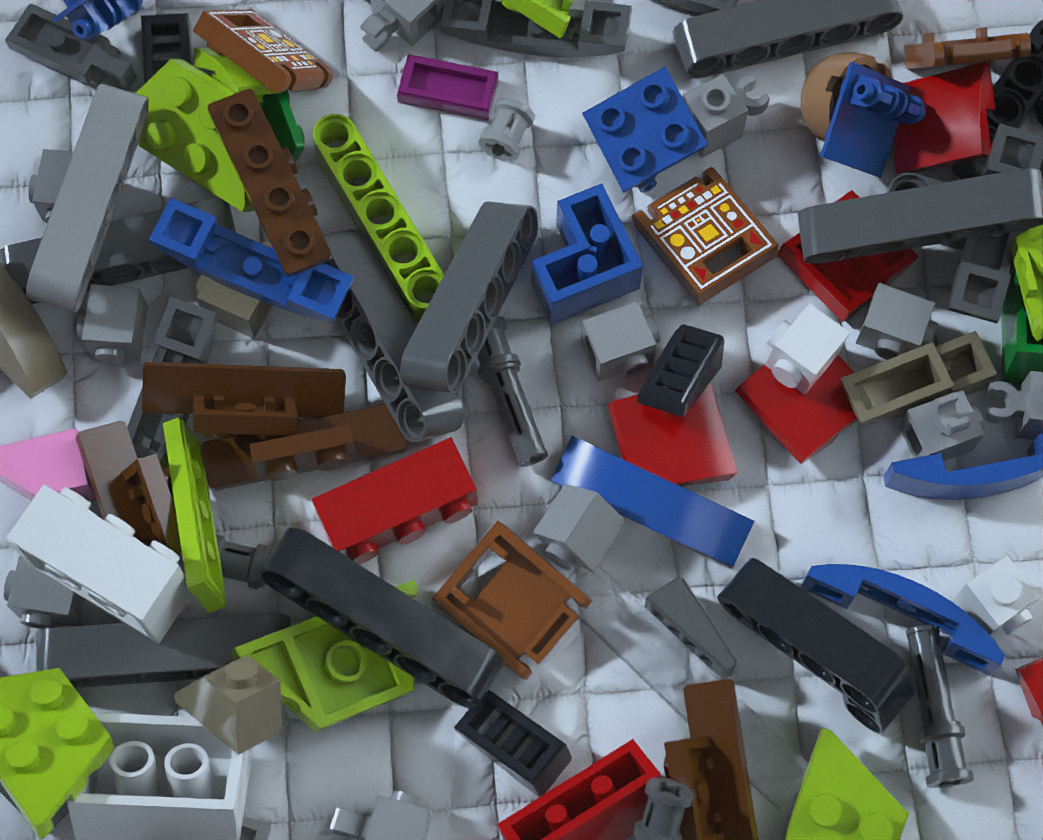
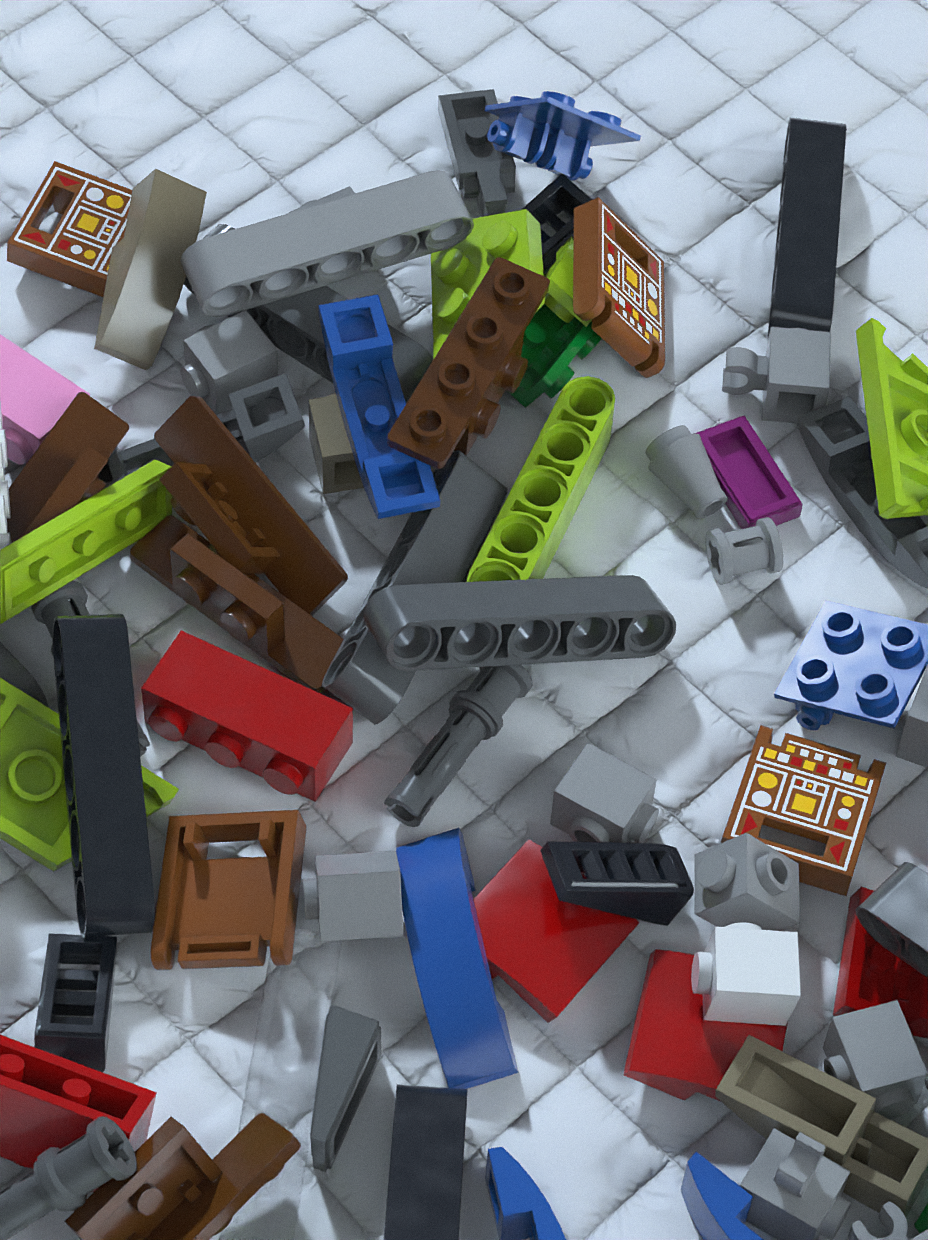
camera: 50 degrees right, 15 degrees down
blue brick [531,183,643,325] -> none
none -> light grey cone [645,425,728,519]
none -> light grey brick [694,833,800,931]

